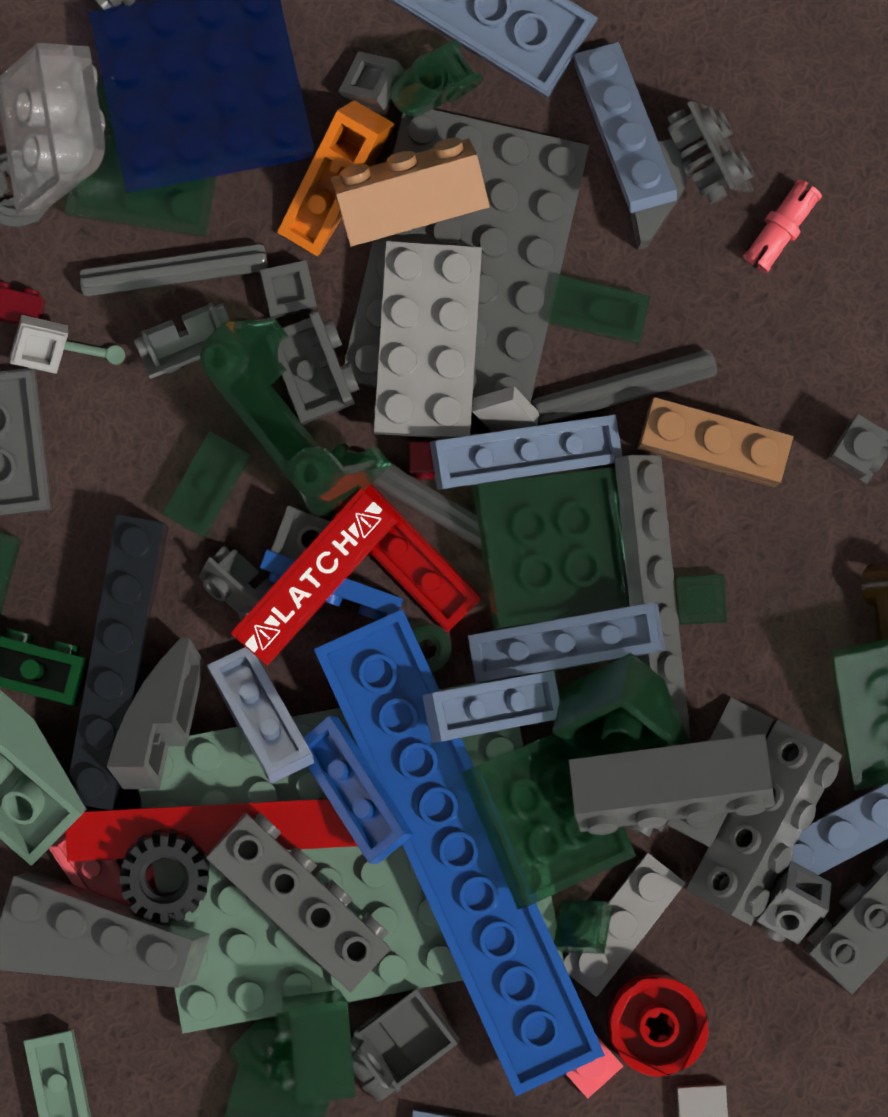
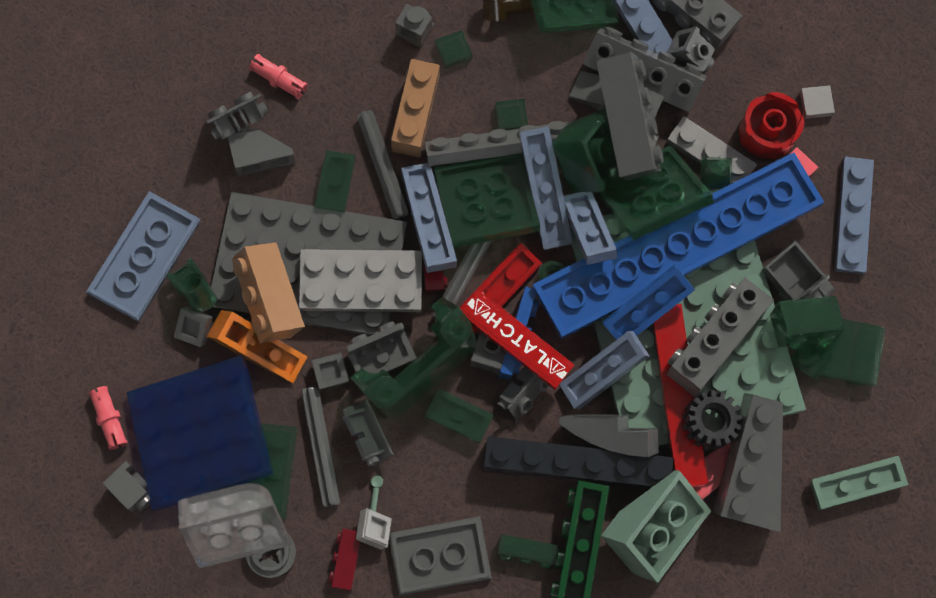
camera: 95 degrees left, 10 degrees down
light grey tile [472,386,539,432] -> none
sand blue plate [574,42,677,213] -> none
none -> clear green tile [435,30,473,69]

